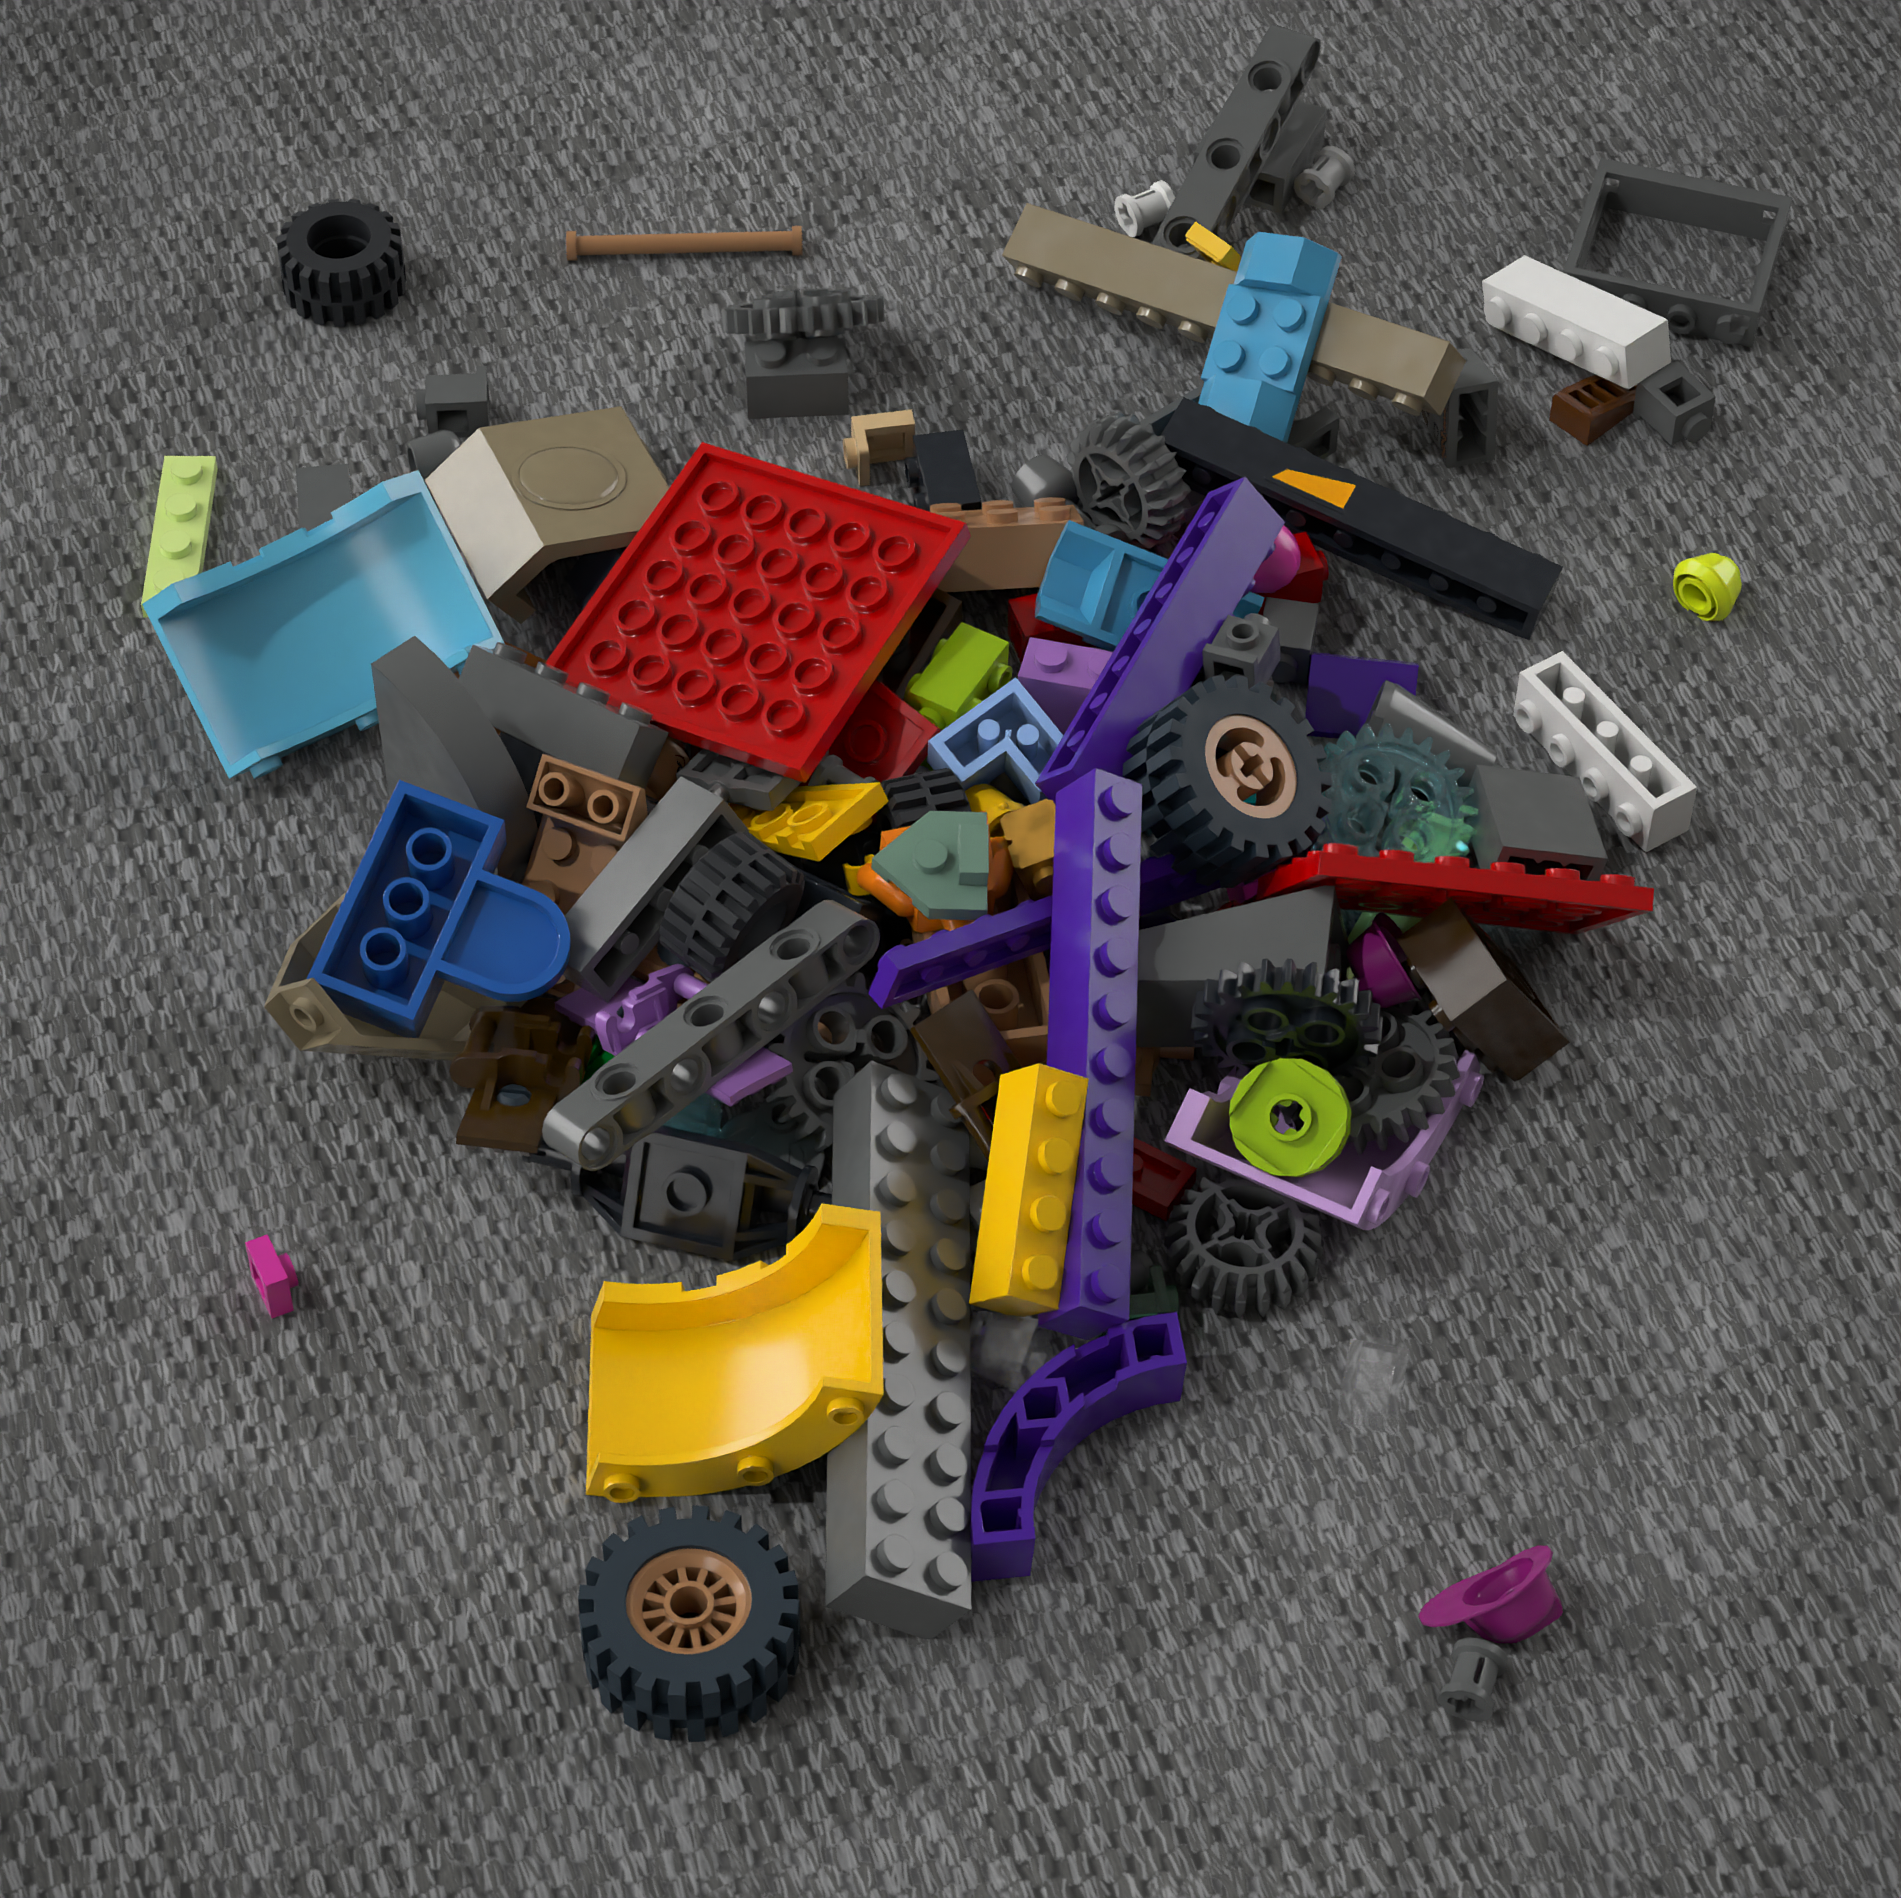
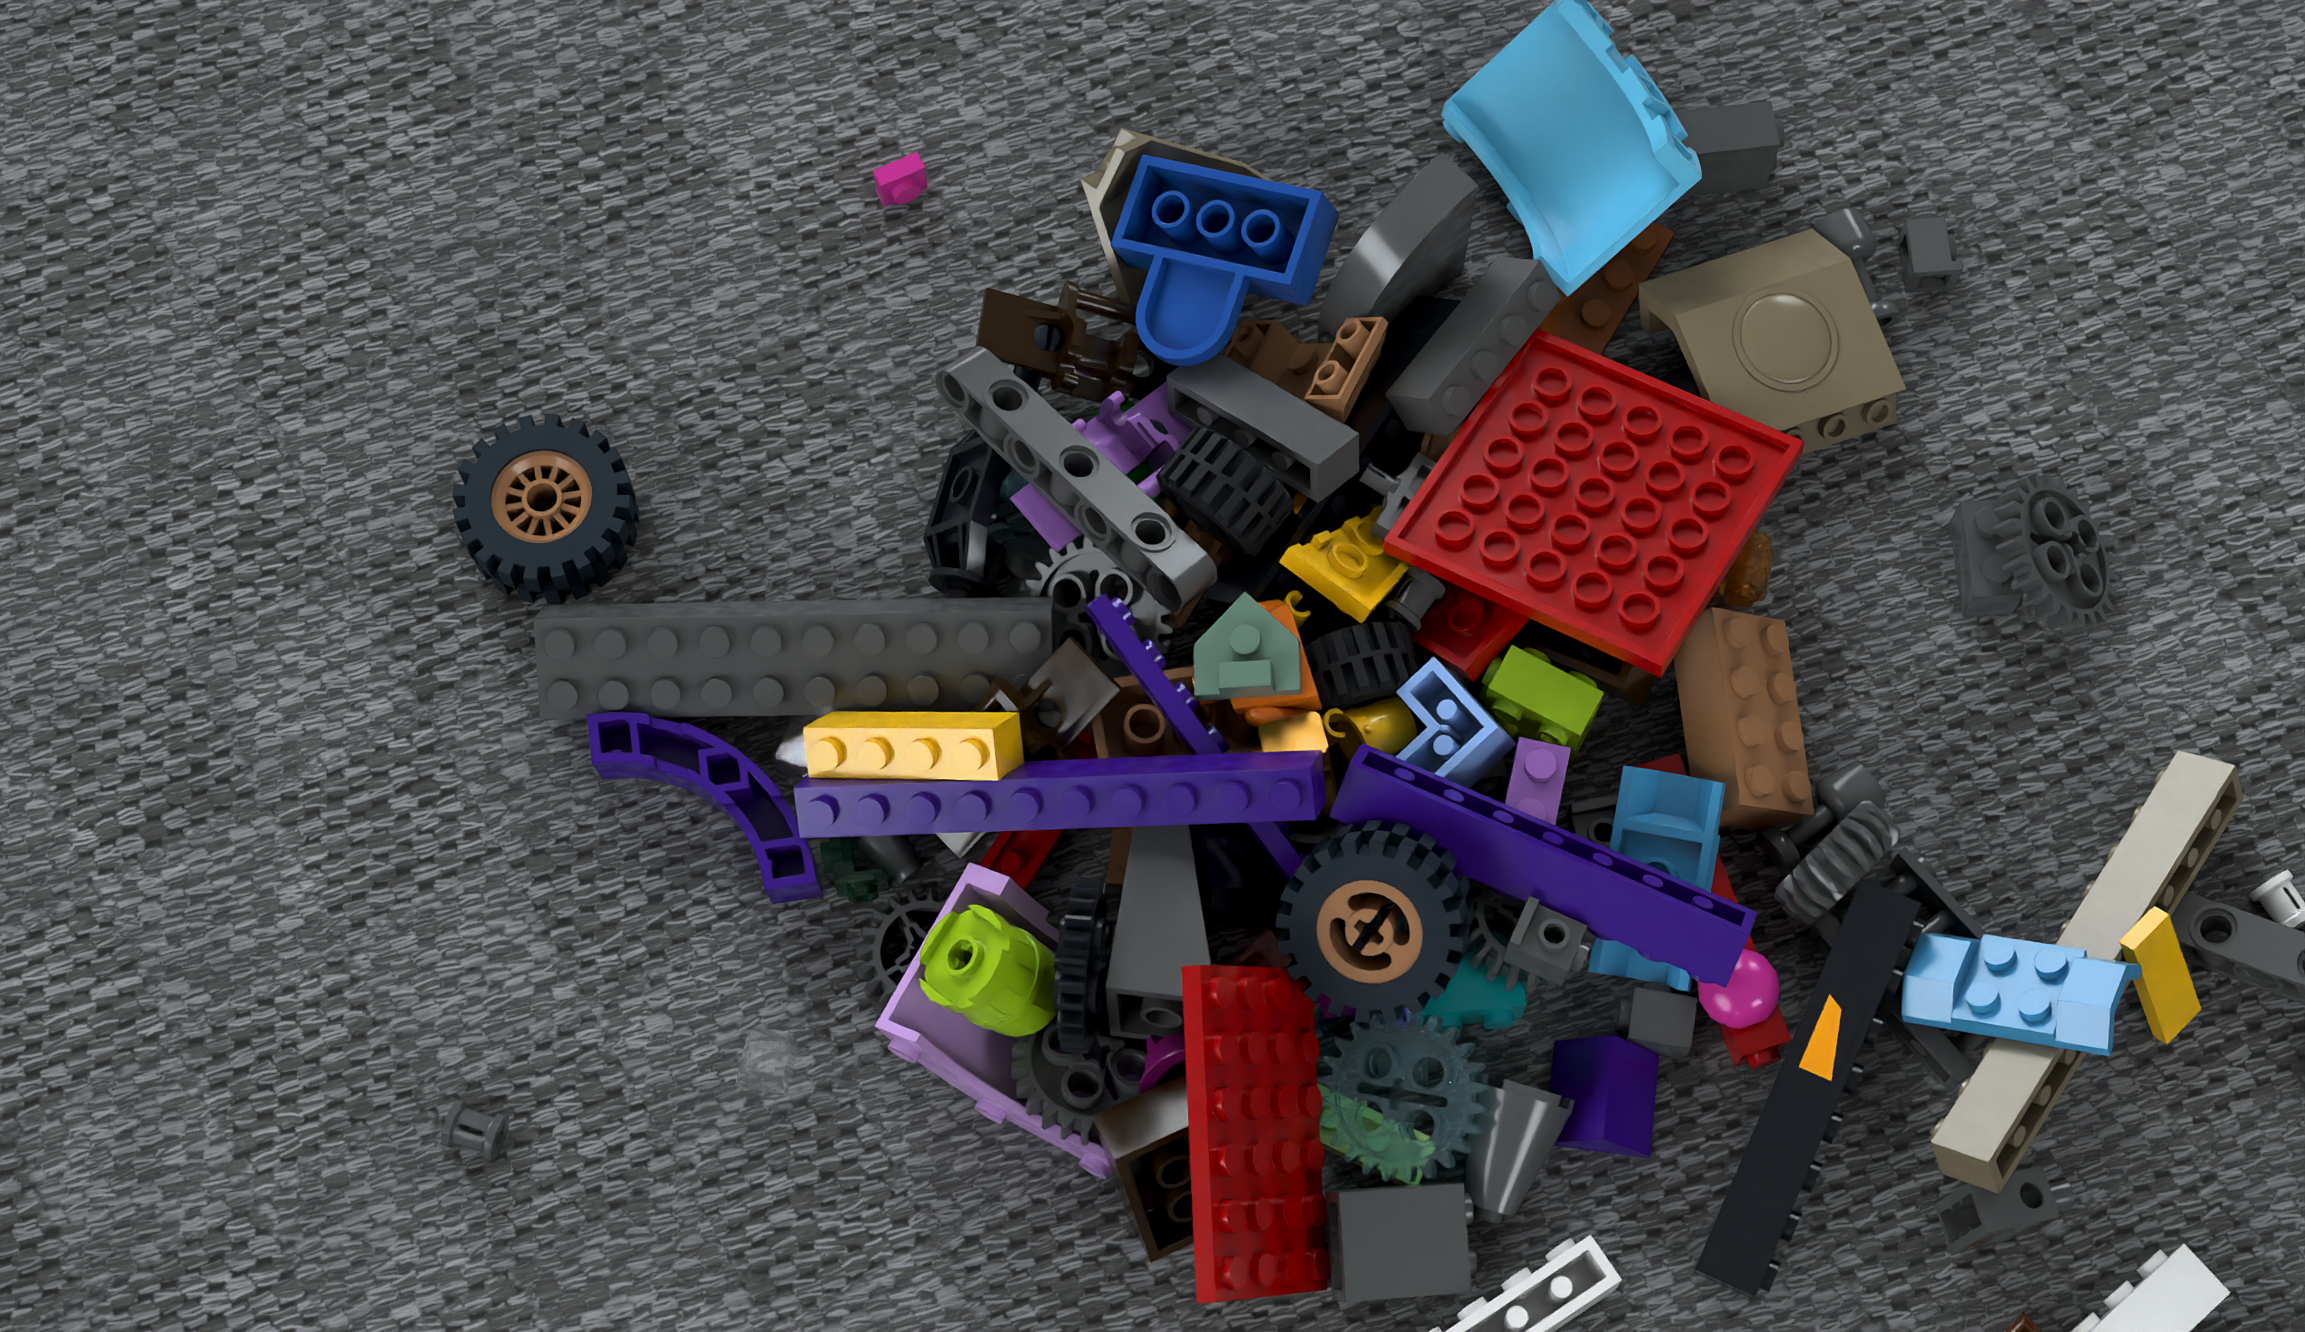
camera: 90 degrees right, 20 degrees up
yellowish green plate [141,456,218,617] -> none
black tyre [277,199,406,327] -> none
medium nougat bar [566,226,802,261] -> none
yellow panel [586,1204,884,1503] -> none
tan bracket [843,409,915,486] -> none
black brick [904,429,981,512] -> none
magenta piece [1418,1545,1563,1643] -> none

